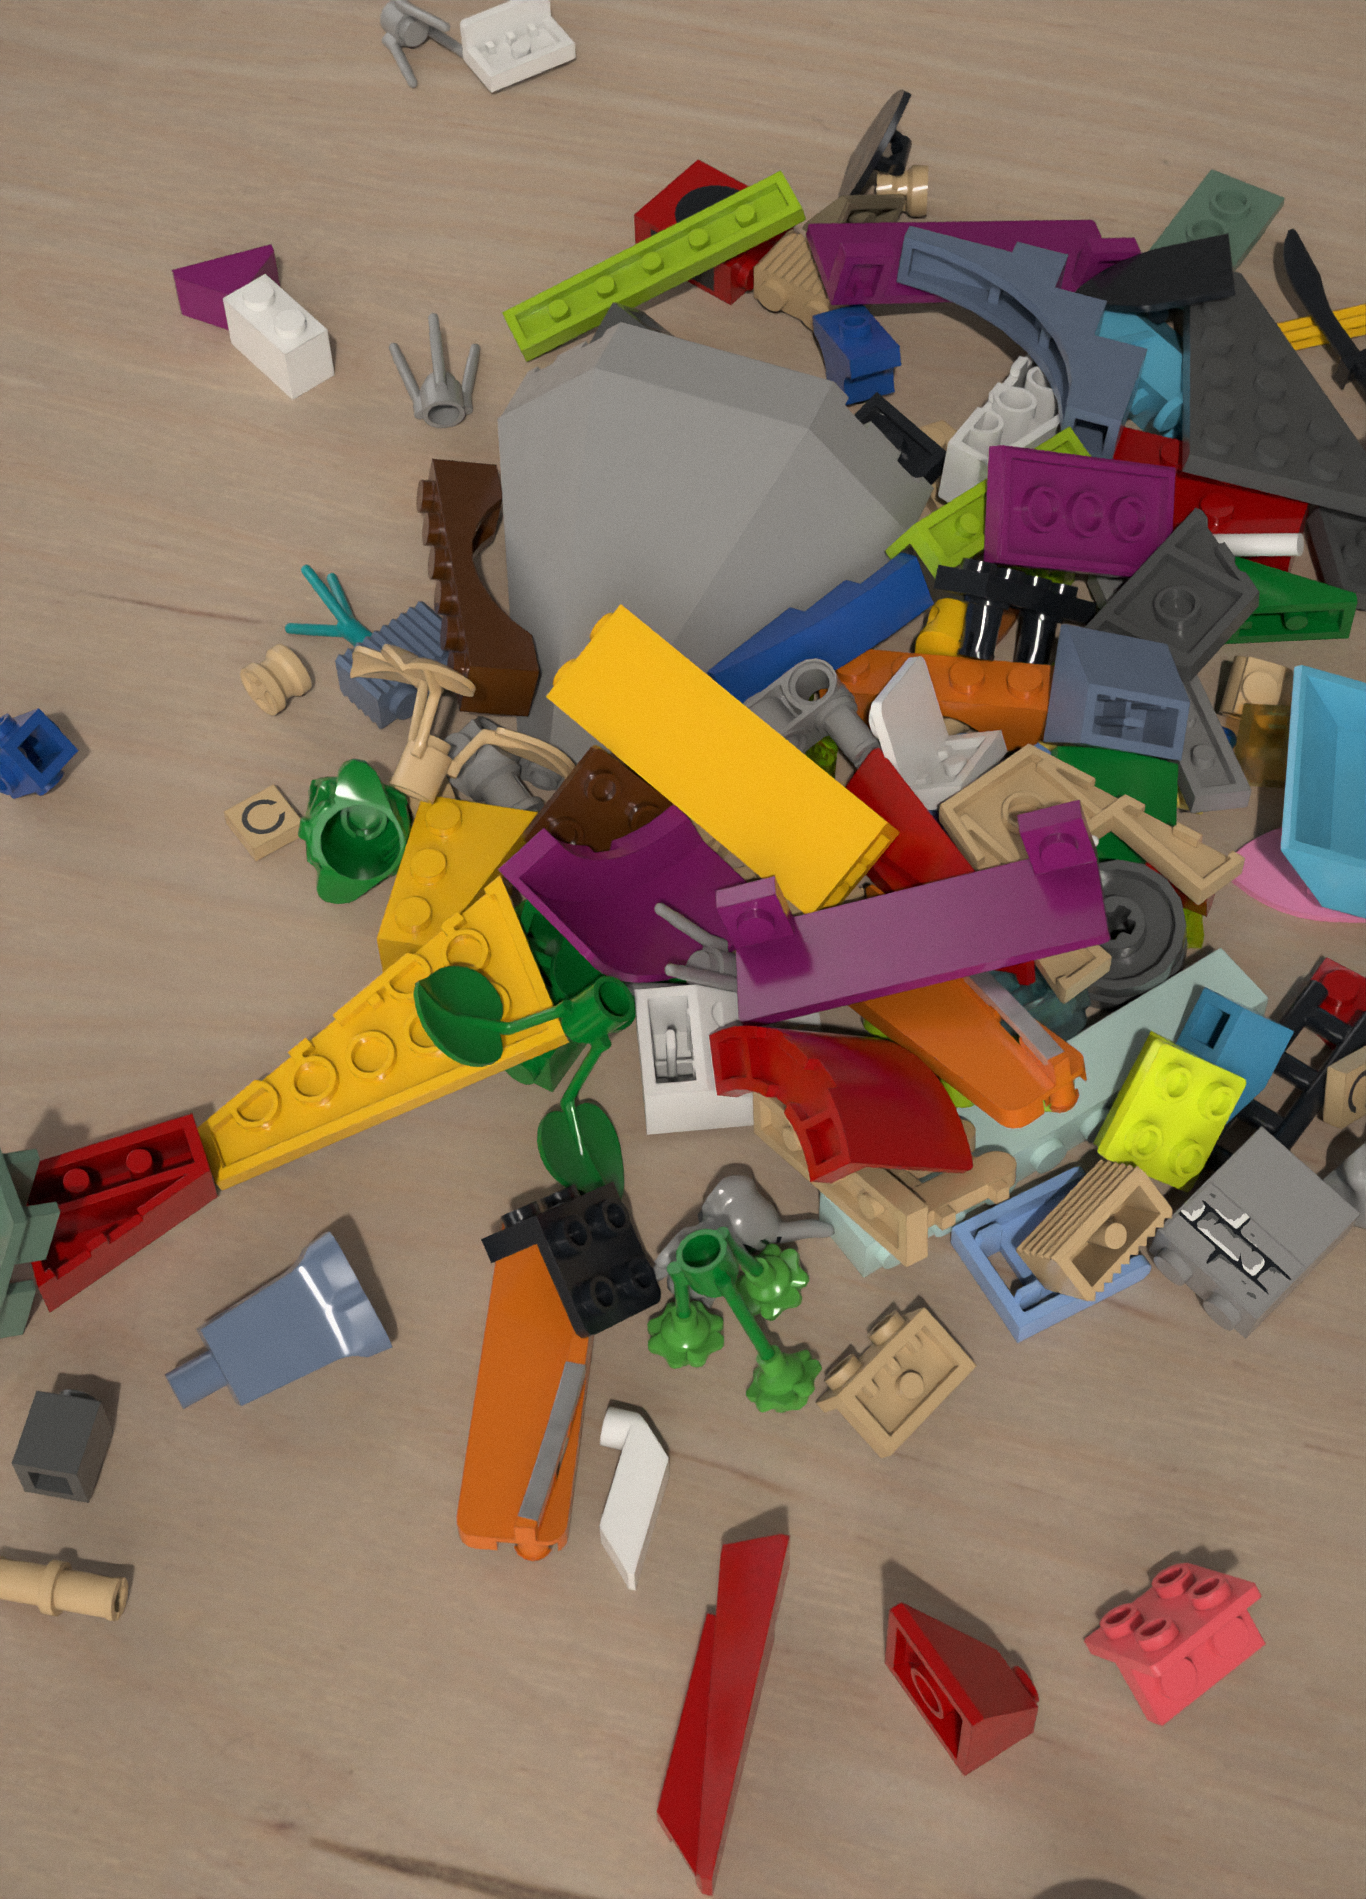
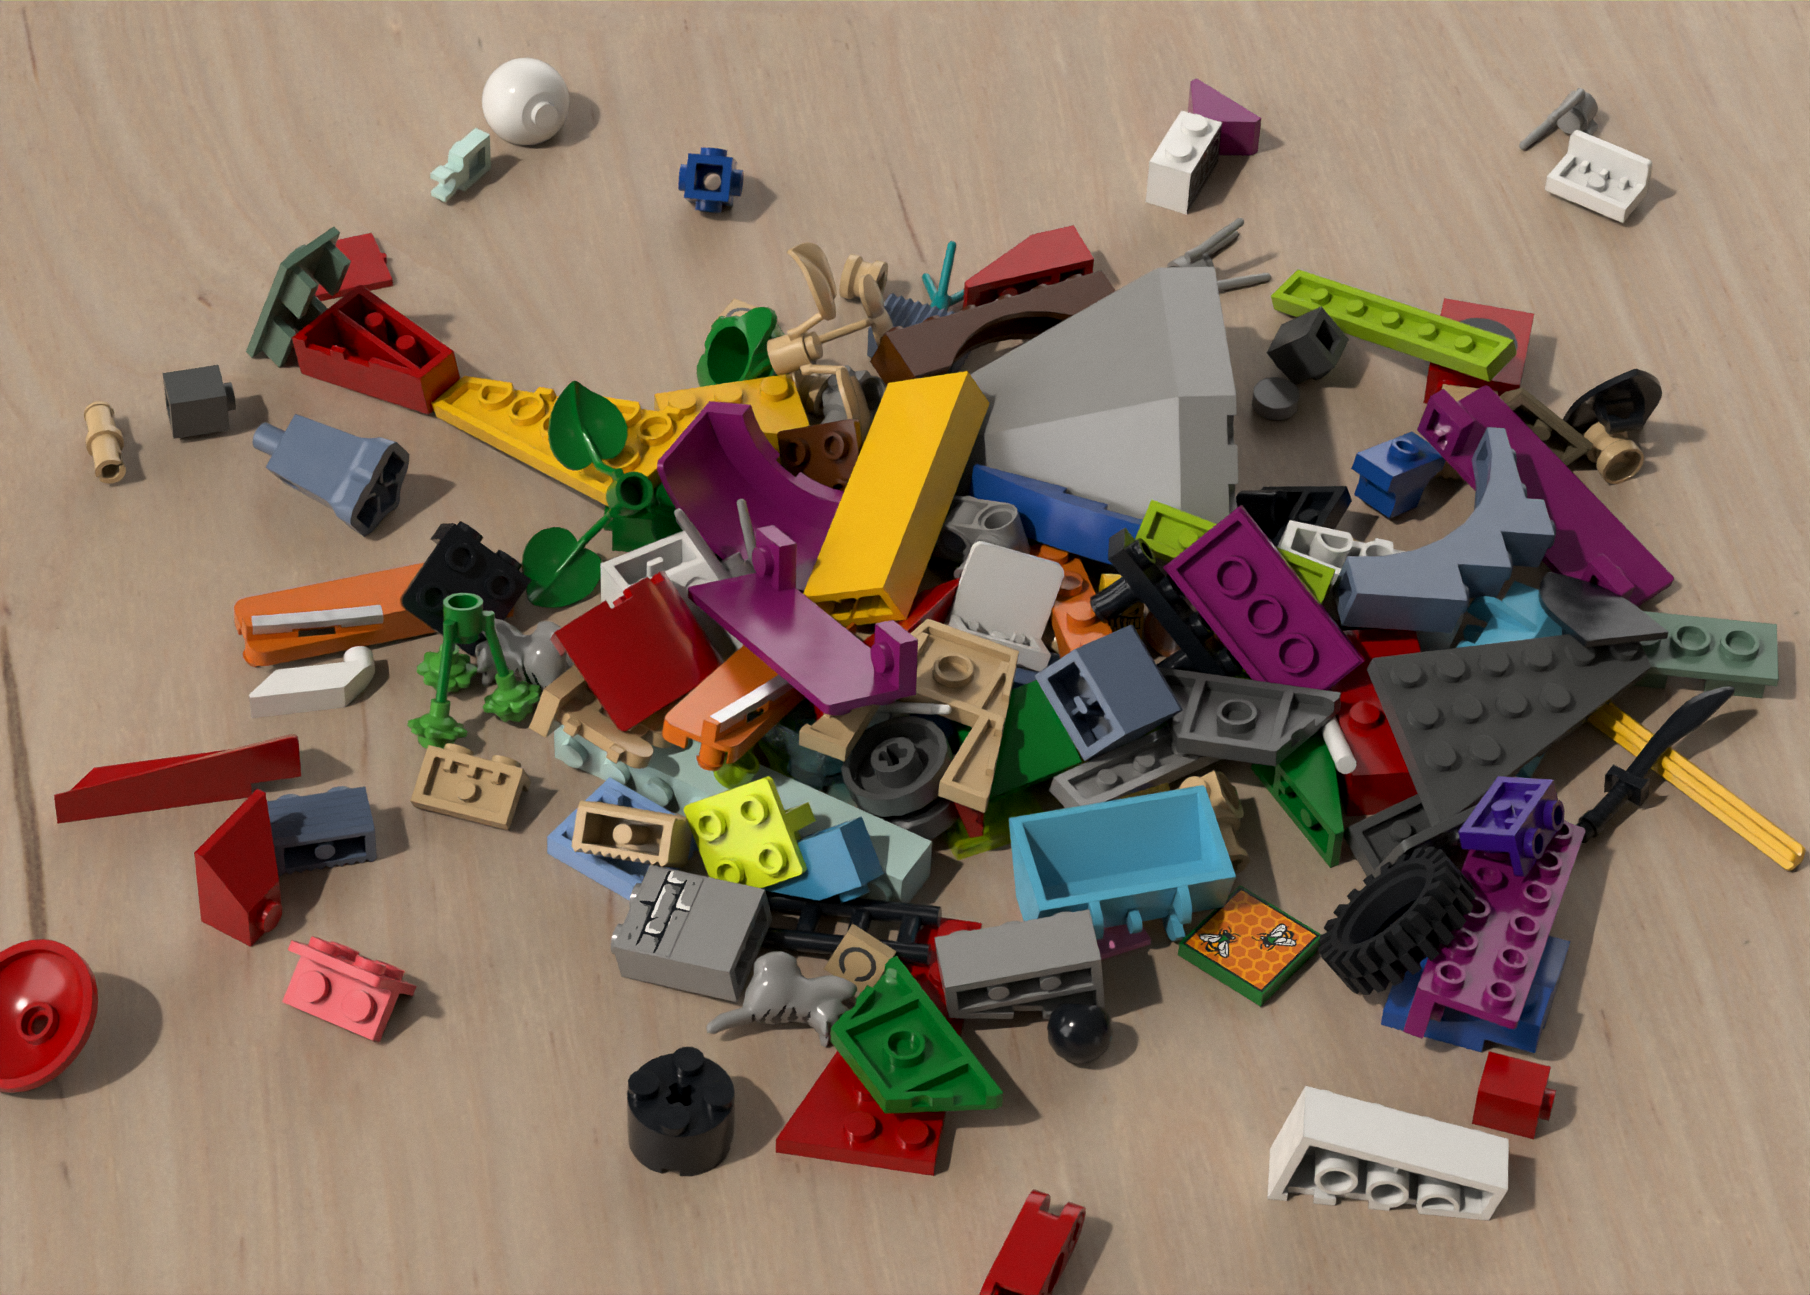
camera: 60 degrees right, 10 degrees down
none -> sand blue brick [267,786,377,876]
none -> red slope [963,225,1094,308]

